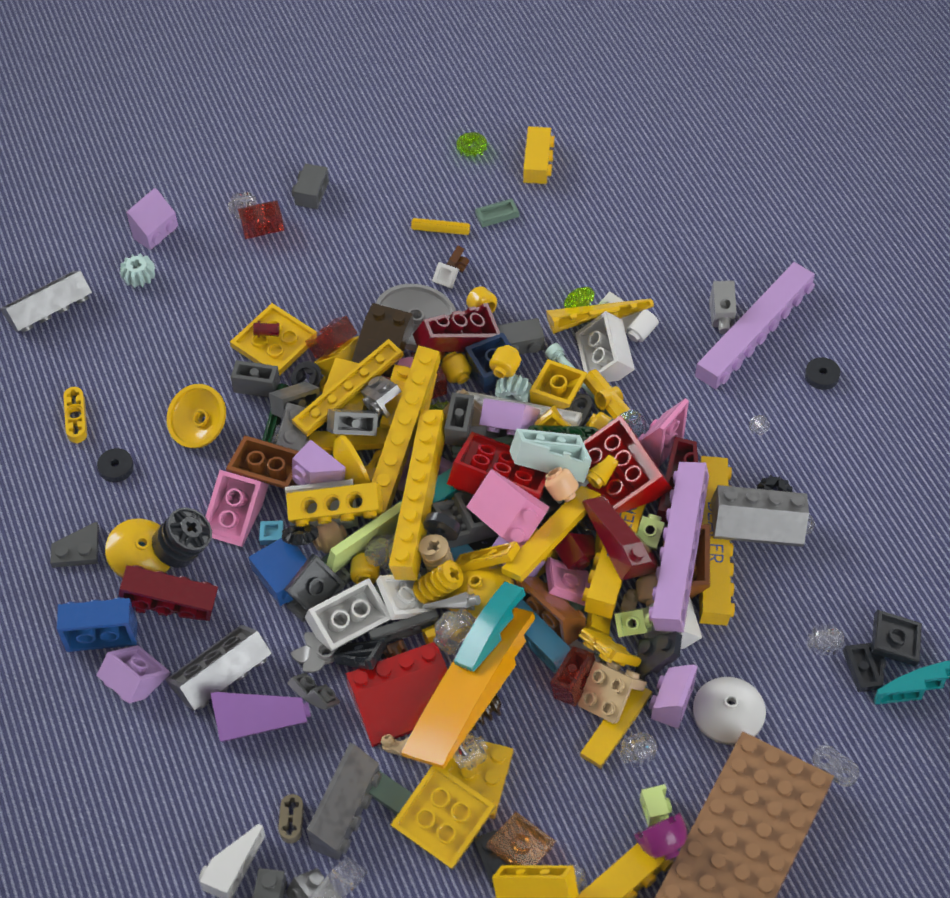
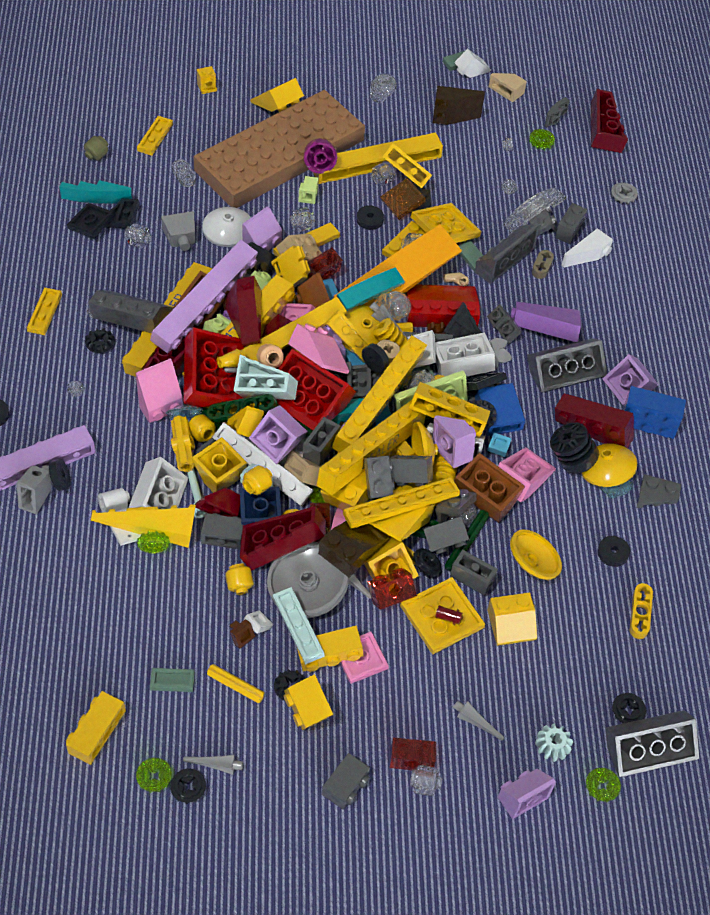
camera: 165 degrees left, 0 degrees up
none -> yellow tile [27,287,62,335]
none -> black piece [49,459,71,491]
none -> yellow tile [137,116,173,156]
none -> light grey torso [161,211,195,251]
none -> black gear [170,769,206,804]
none -> light grey piece [183,755,243,775]
none -> dark red slope [195,488,240,517]
none -> light aqua tile [273,587,325,665]
none -> black gear [274,669,305,701]
none -> yellow slope [284,674,333,730]
none -> yellow brick [297,625,364,672]
none -> bright pink tile [340,632,389,684]
none -> black piece [357,205,384,230]
none -> light grey piece [453,701,504,740]
none -> yellow slope [487,592,537,646]
none -> clear neon green gear [585,768,621,803]
none -> black gear [612,693,646,724]

